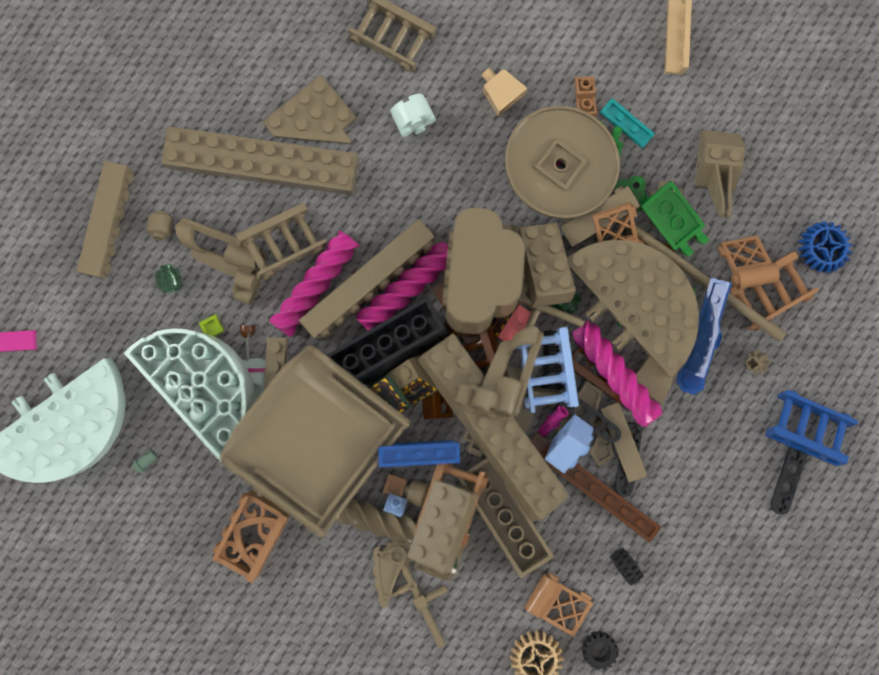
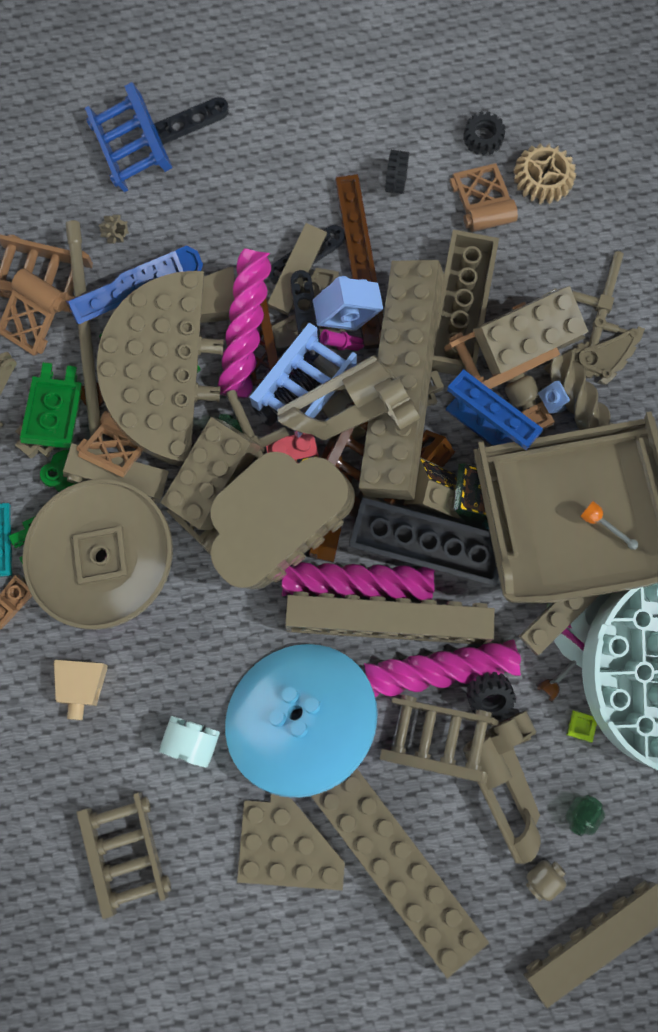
camera: 140 degrees left, 10 degrees down
none -> medium azure dish [225,644,377,797]
none -> black tyre [466,672,516,718]
none -> hinge [580,501,638,550]

